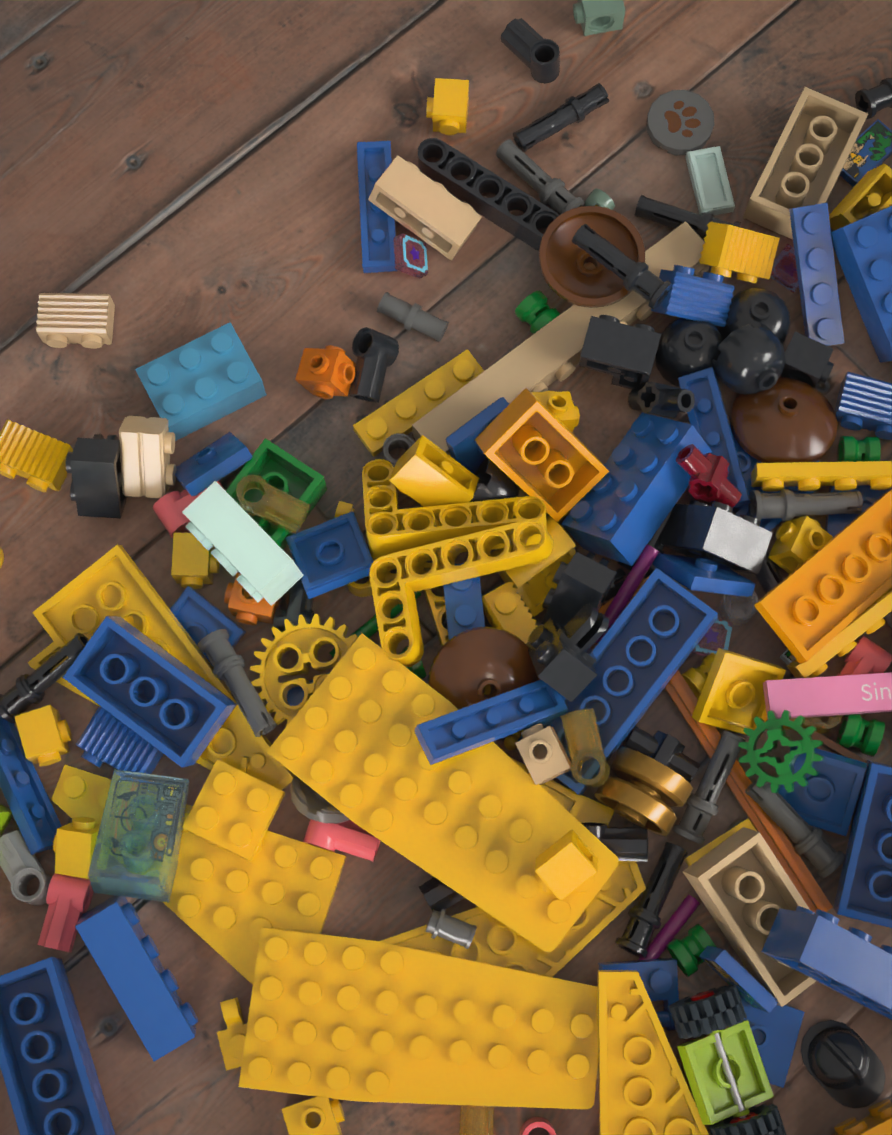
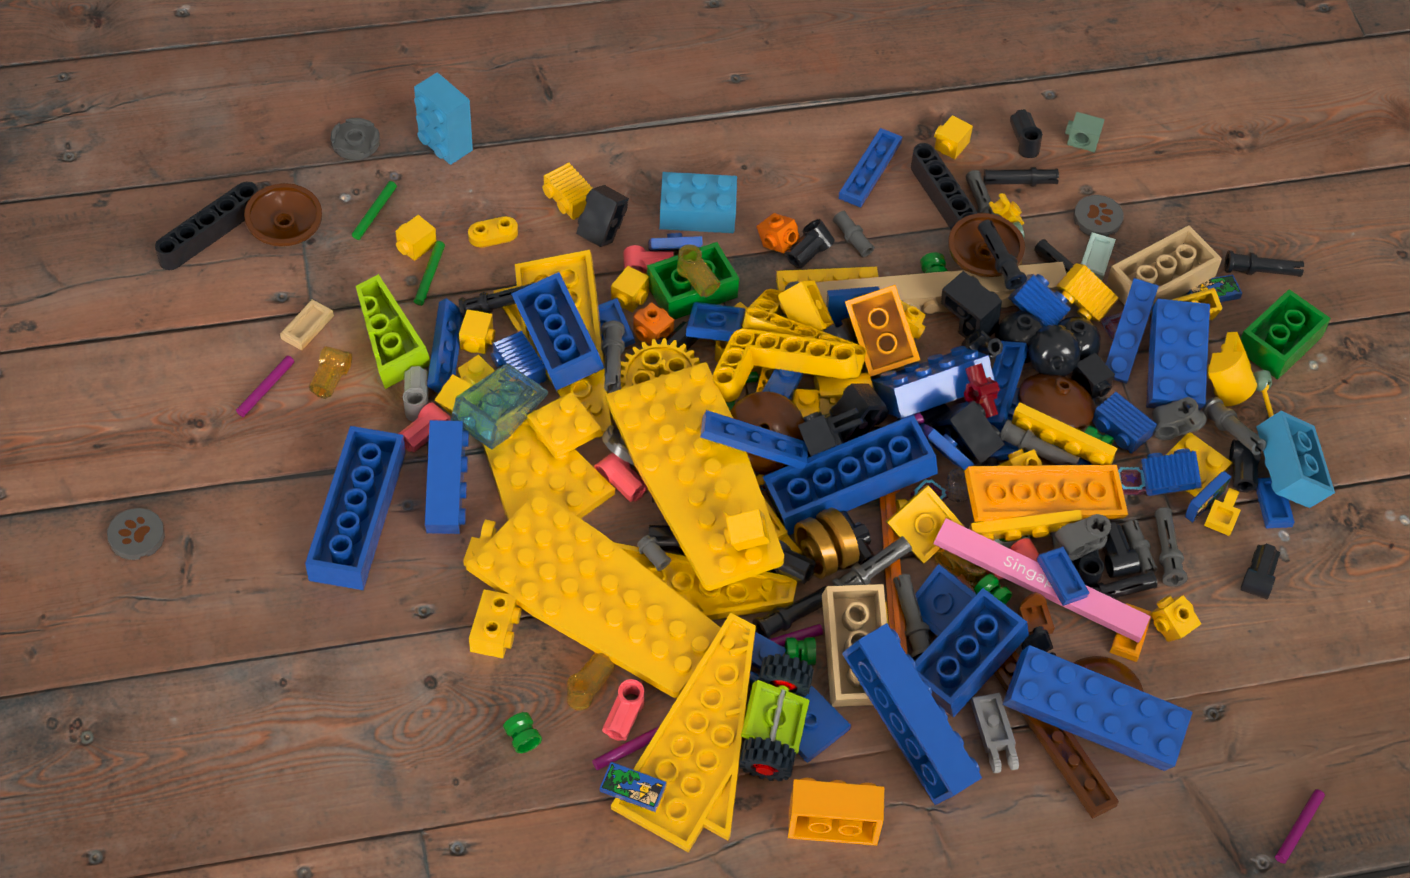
camera: 25 degrees right, 20 degrees down
tan brick [36,293,115,349] -> none
tan brick [119,416,177,498] -> none
light aqua brick [182,481,304,606] -> none
tan brick [368,155,482,261] -> none
clear pink tile [394,233,428,279] -> none
tan brick [515,723,574,785] -> none
clear yellow piece [561,708,610,788] -> none
blue tile [699,946,778,1013] -> none
green gear [738,710,824,793] -> none
black piece [801,1020,886,1109] -> none
none -> yellow plate [989,193,1024,225]

